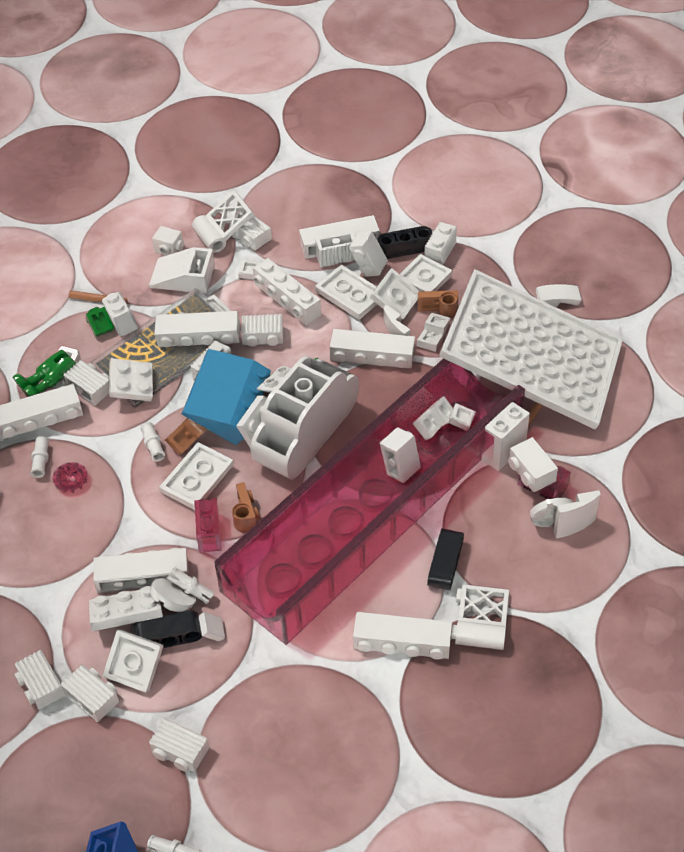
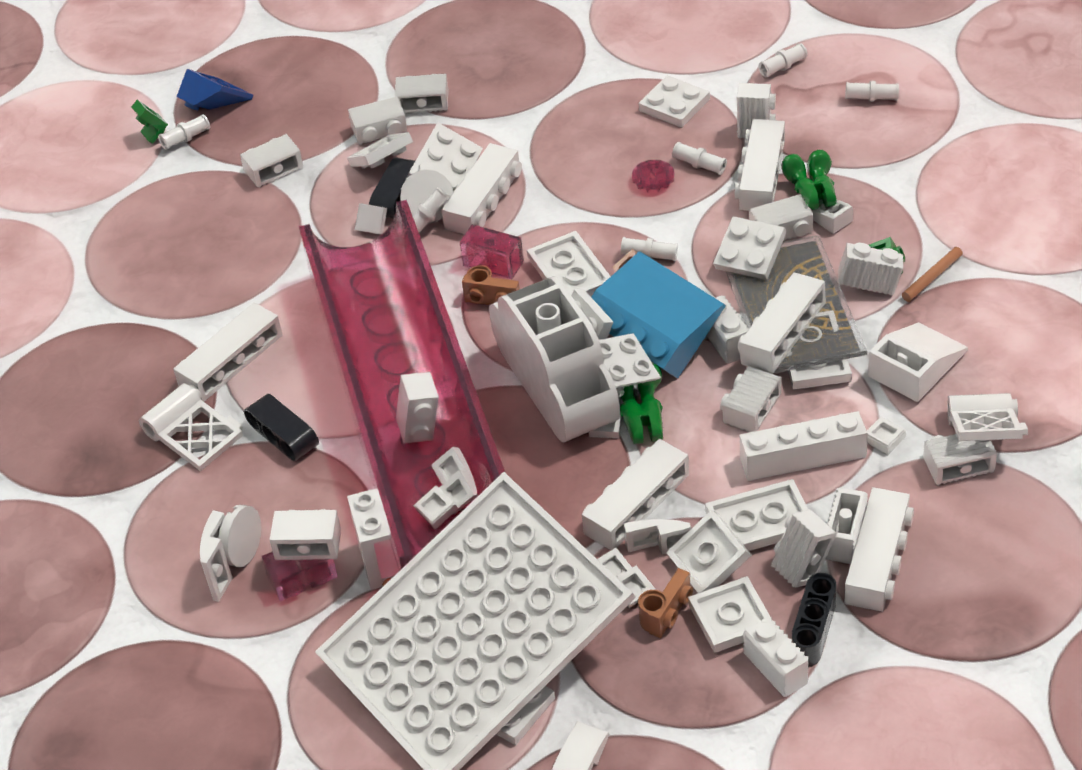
camera: 125 degrees right, 5 degrees down
white brick [152,226,184,256] -> none

